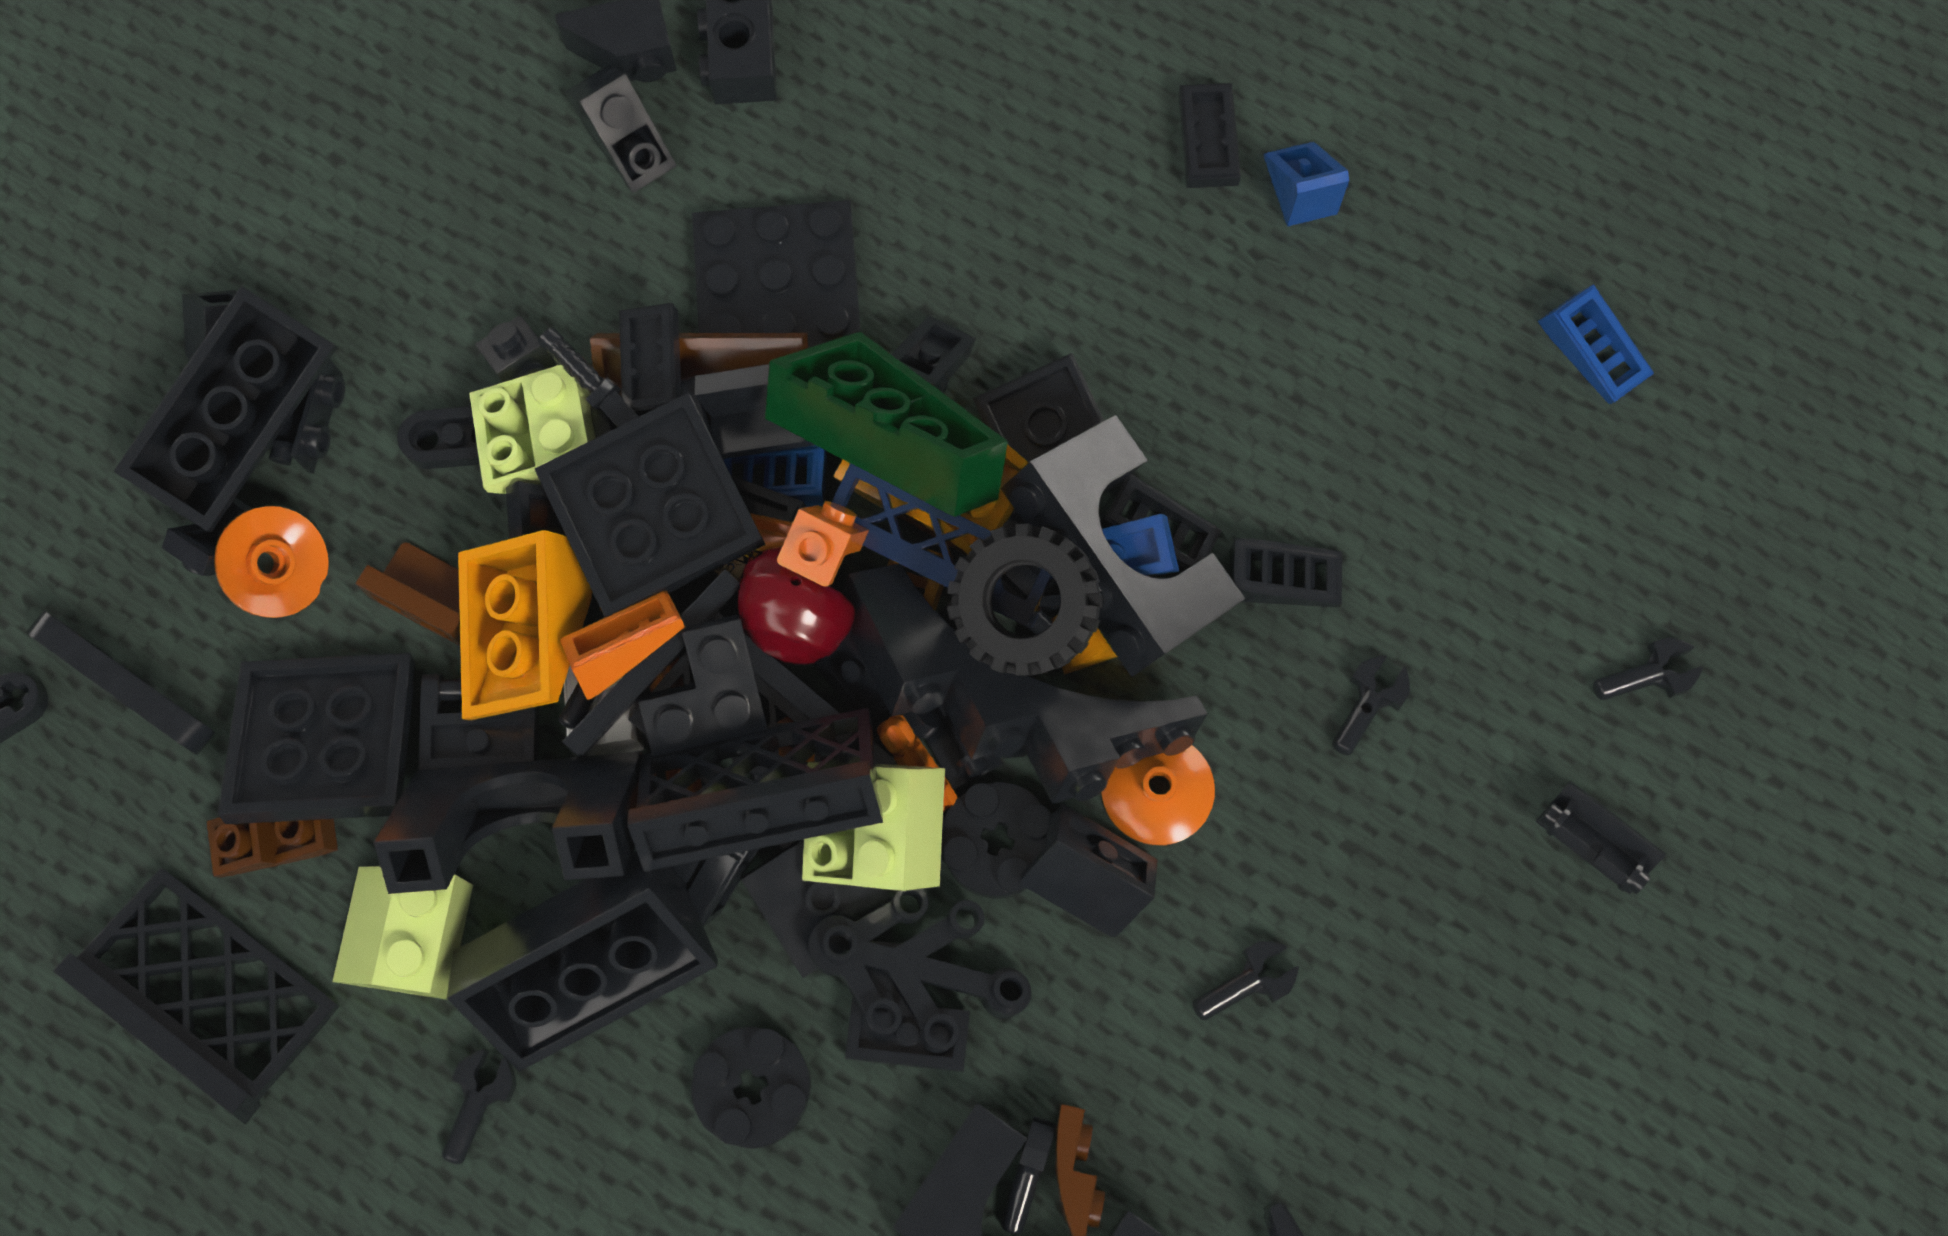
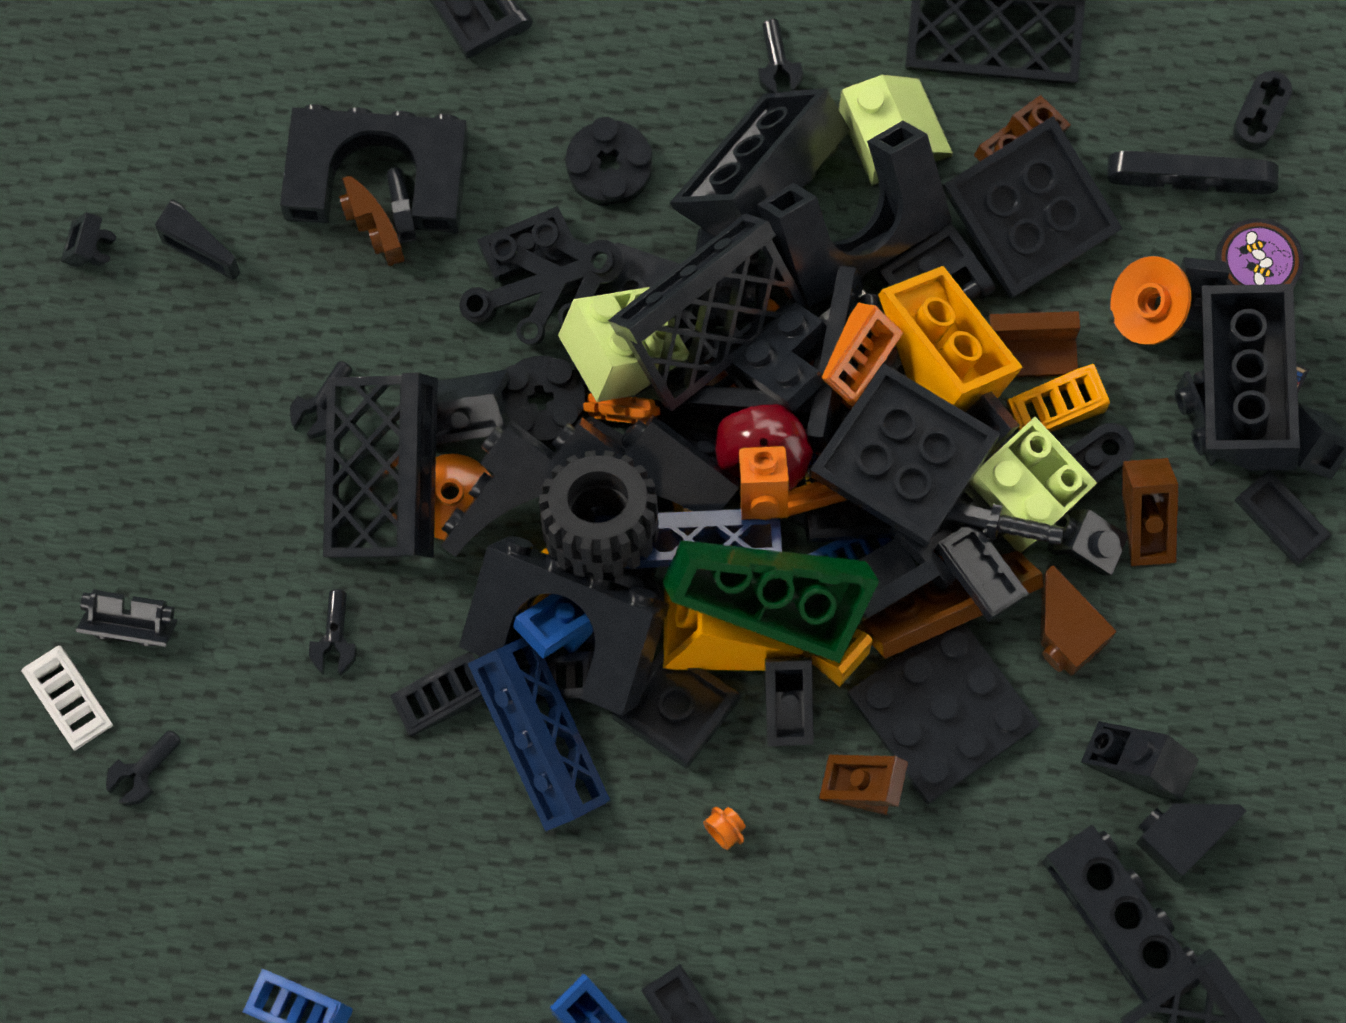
camera: 150 degrees right, 0 degrees up
none -> white slope [21,646,114,751]
none -> black fence [323,372,438,558]
none -> dark blue fence [468,638,611,831]
none -> orange plate [703,807,746,850]
none -> reddish brown slope [819,755,908,815]
none -> light orange slope [1007,364,1110,432]
none -> reddish brown slope [1040,565,1117,677]
none -> reddish brown slope [1122,458,1178,566]
none -> tile [1214,218,1304,288]
none -> black tile [1235,470,1331,567]

